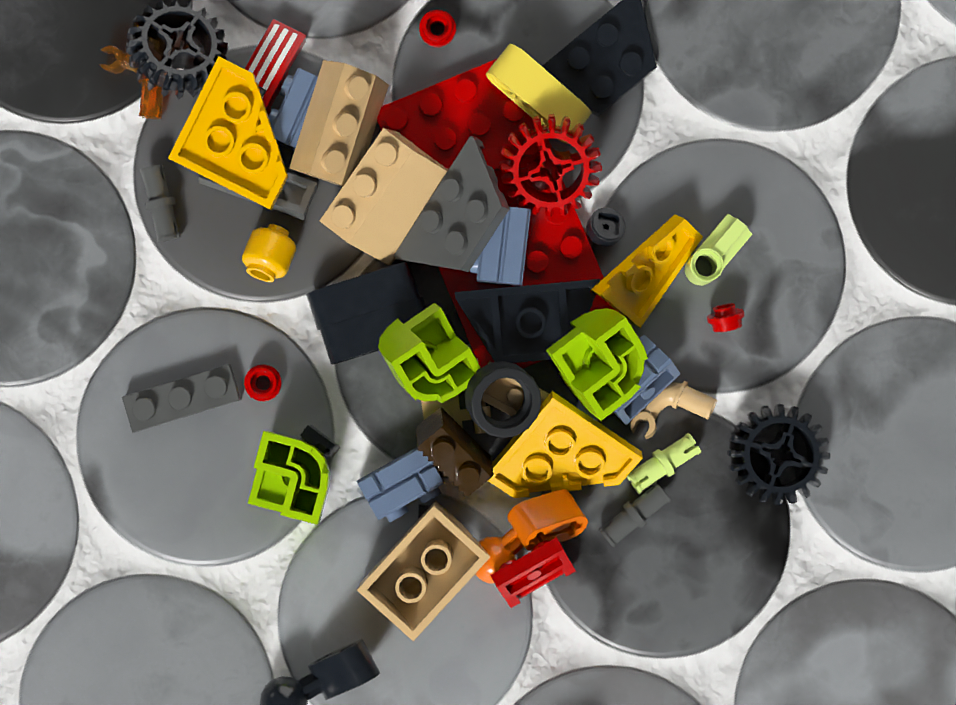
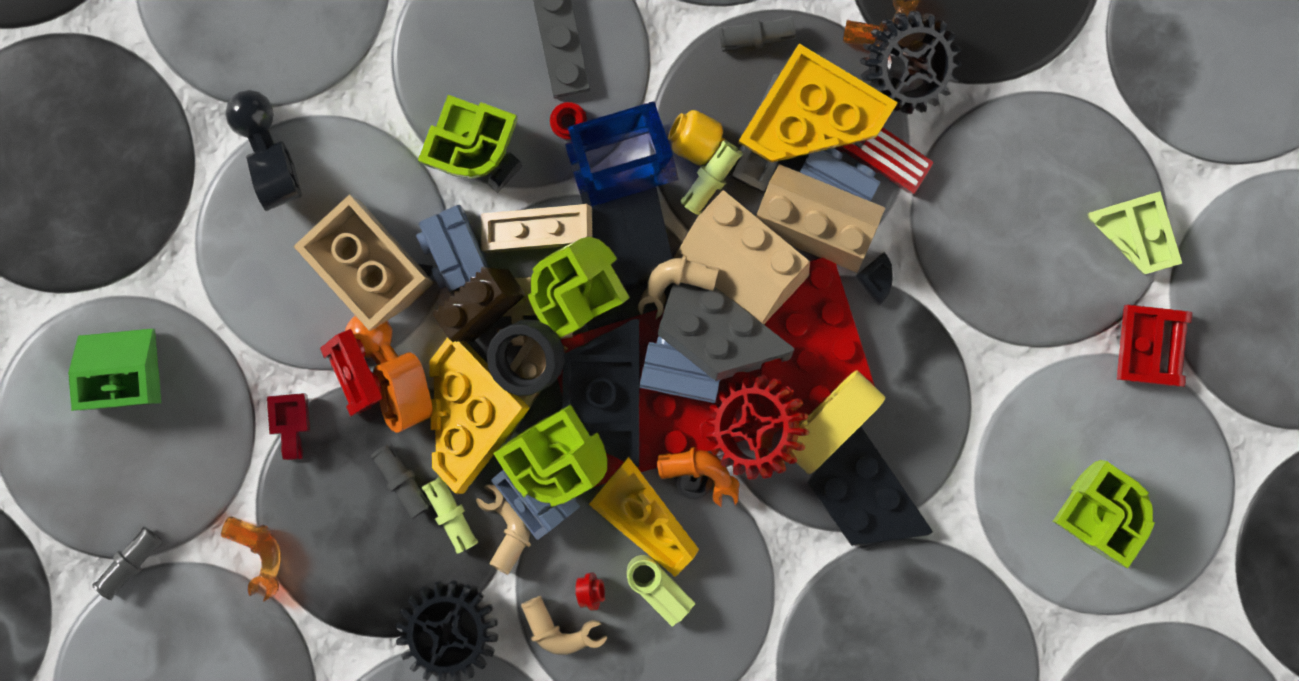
camera: 90 degrees right, 0 degrees up
red plate [419,10,456,47] -> none
none -> clear orange piece [221,516,281,602]
none -> dark red plate [267,393,310,460]
none -> tan plate [481,204,592,253]
none -> tan piece [521,596,607,655]
none -> clear blue window [565,101,679,206]
none -> tan piece [638,255,719,319]
none -> orange piece [657,447,740,507]
none -> yellowish green pin [680,140,743,215]
none -> black tile [855,252,893,305]

